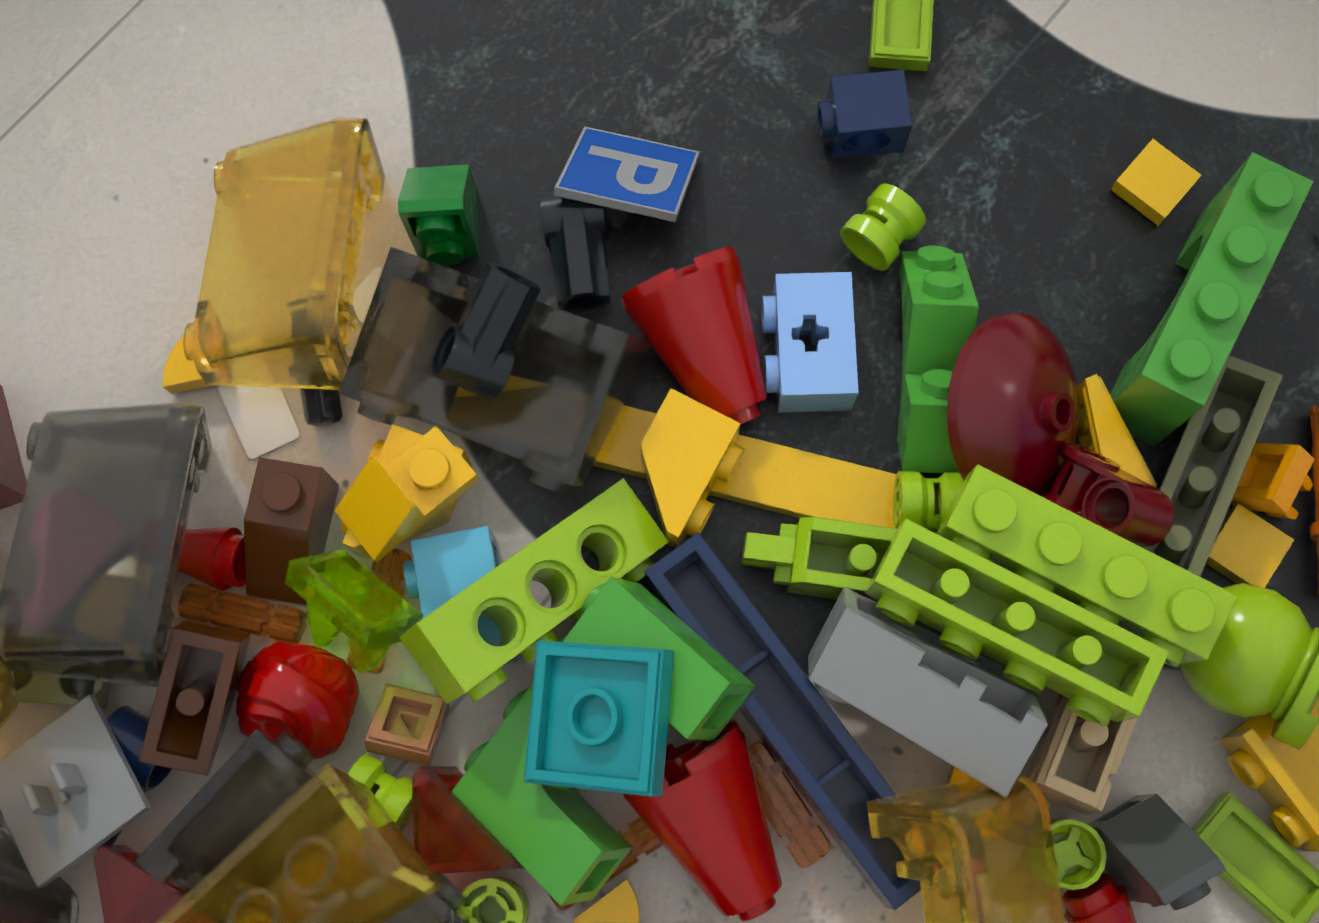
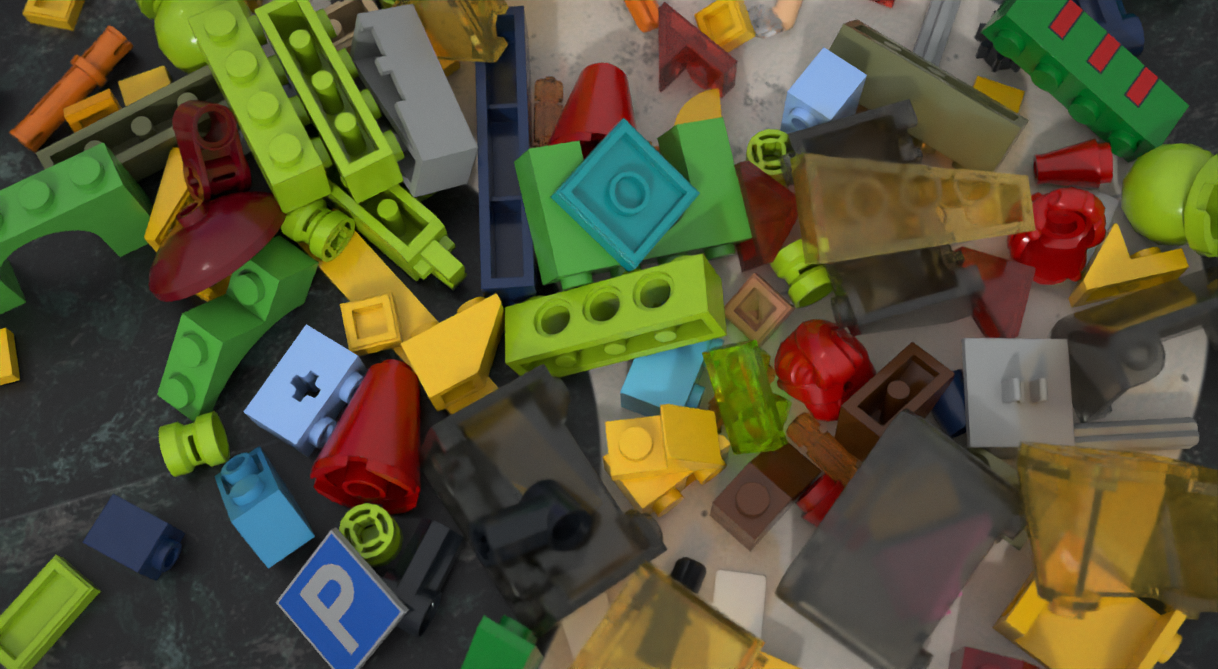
camera: 145 degrees left, 5 degrees down
none -> dark azure slope [214,446,315,569]
none -> lime wheel [339,503,403,567]
none -> yellow tile [340,292,403,356]

